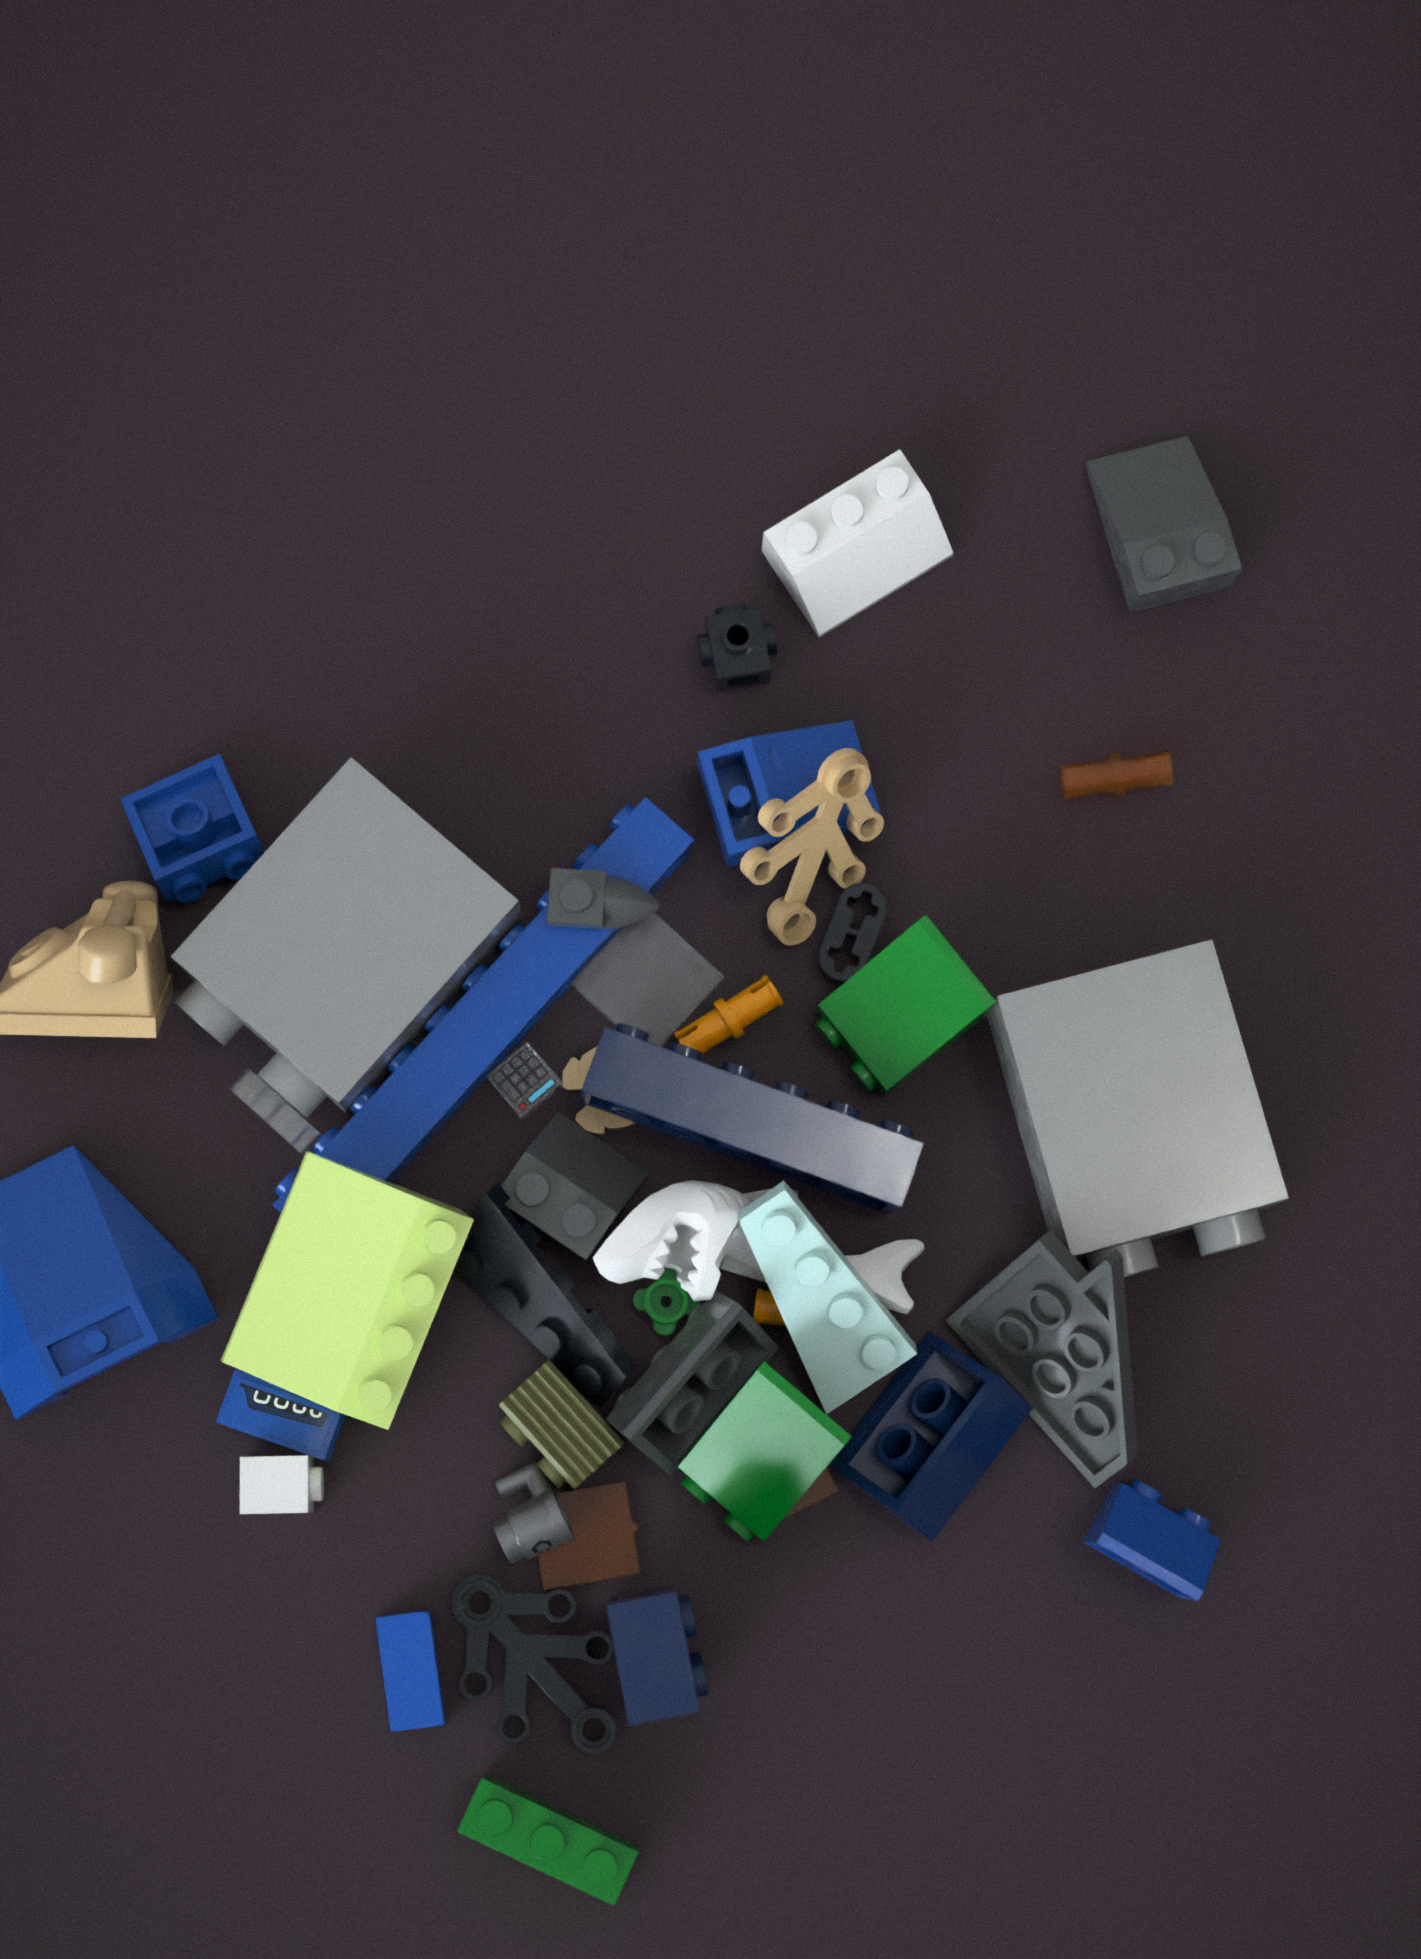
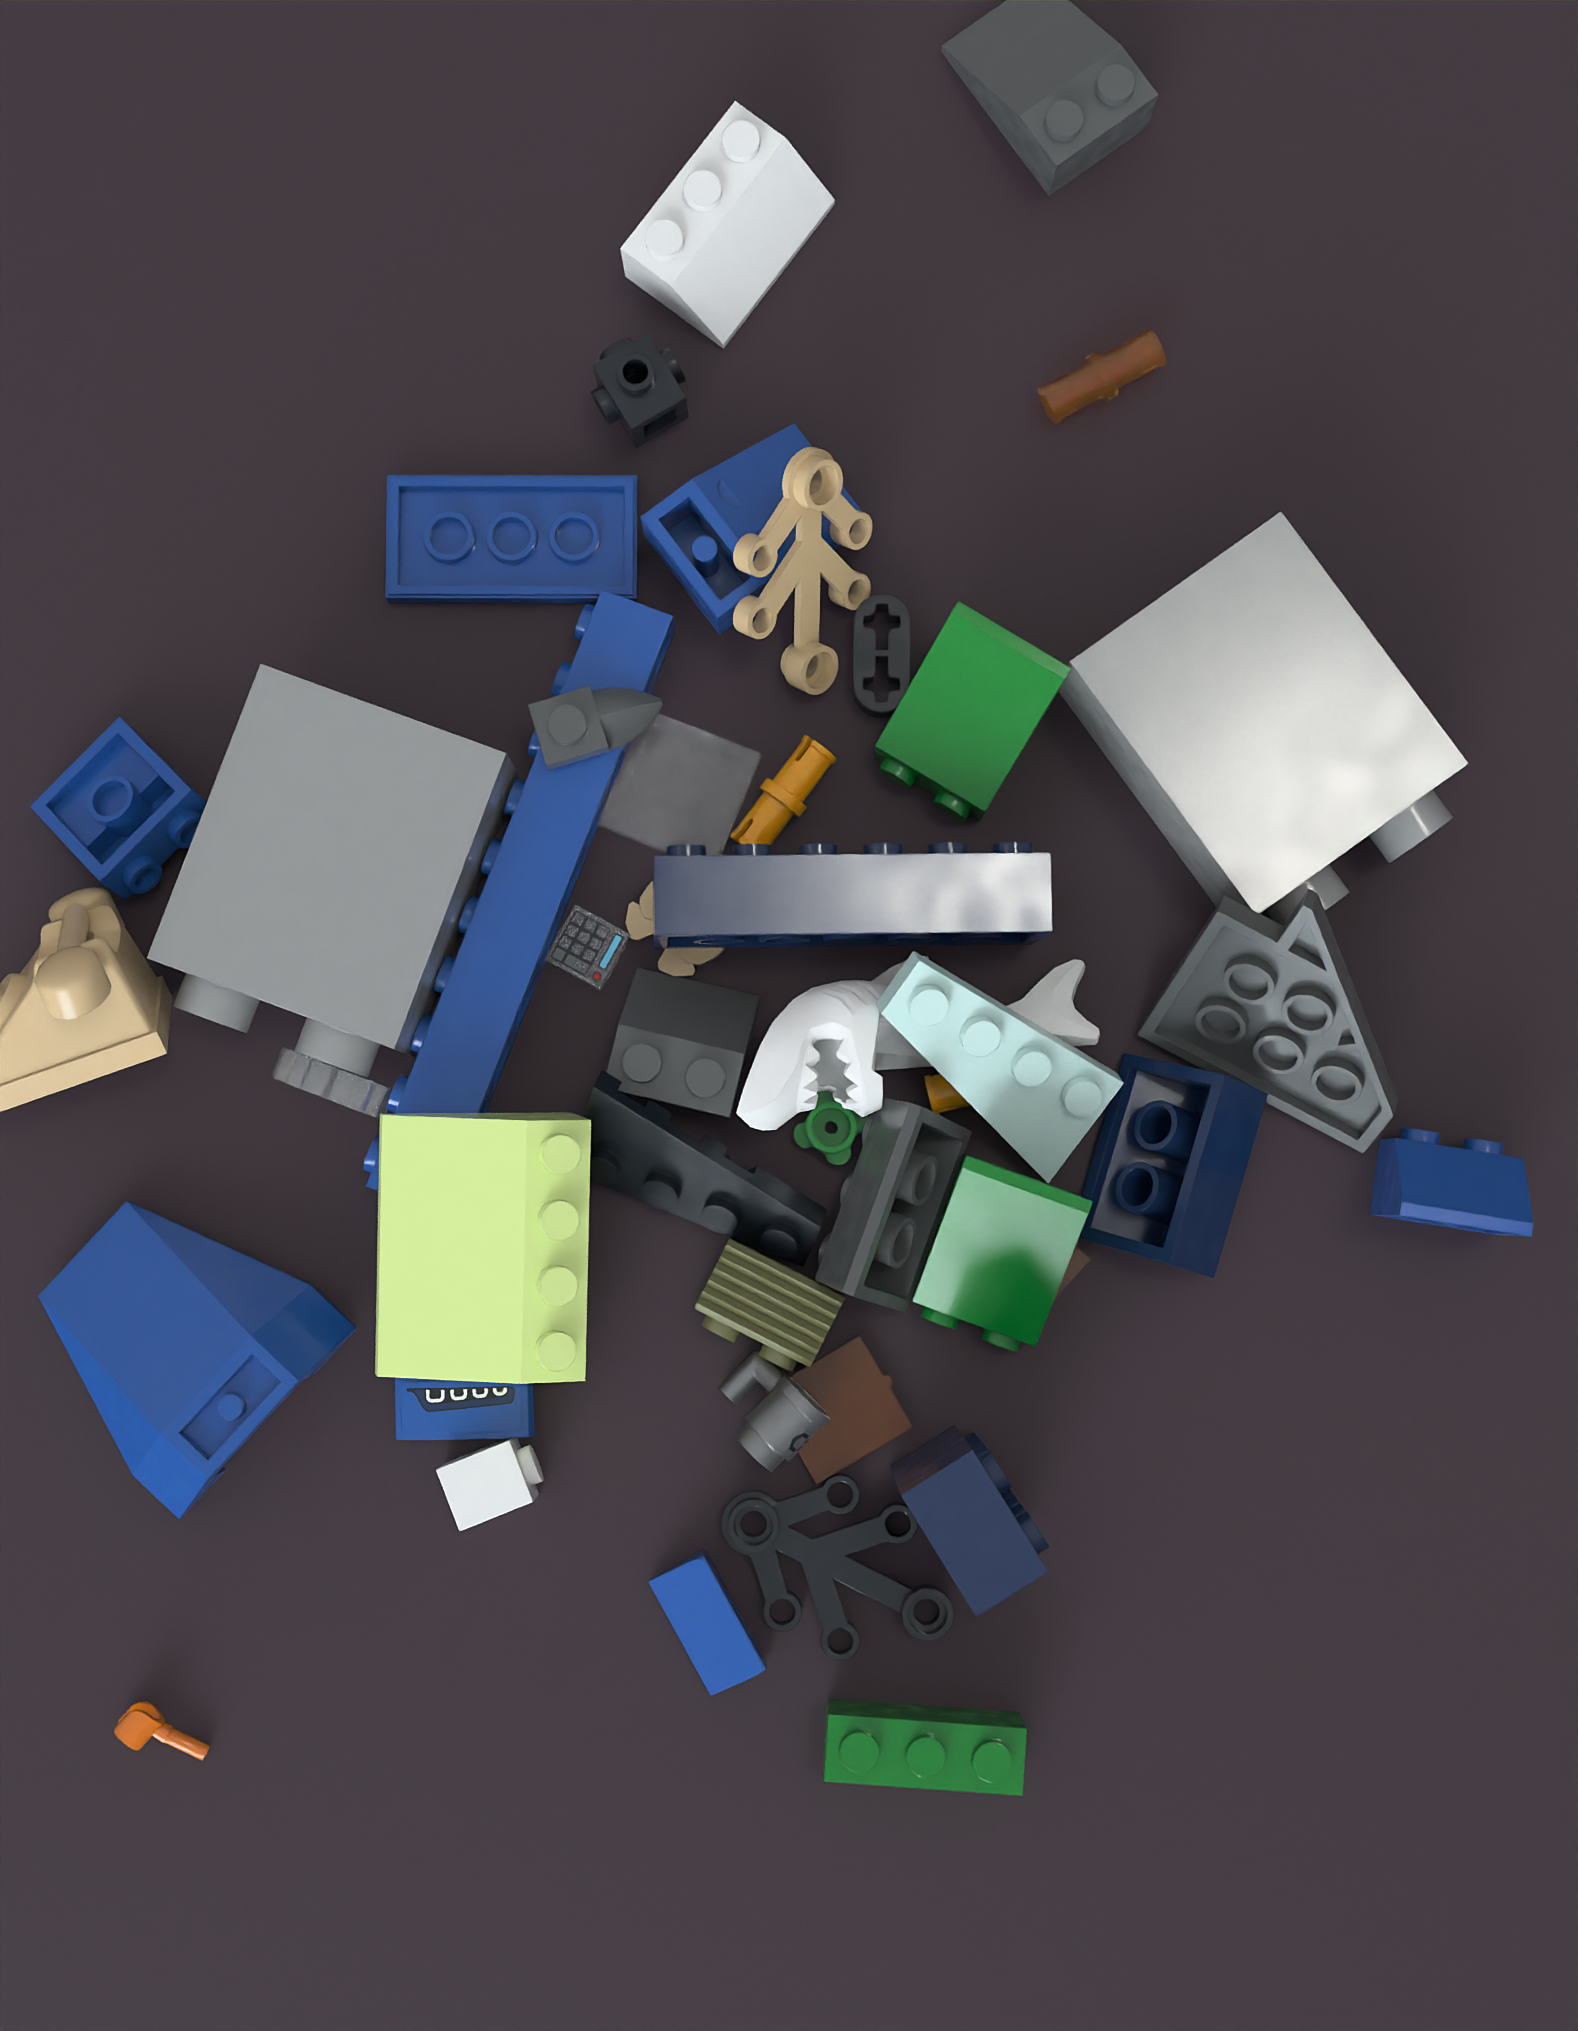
camera: 15 degrees left, 5 degrees up
none -> blue tile [385,475,638,604]

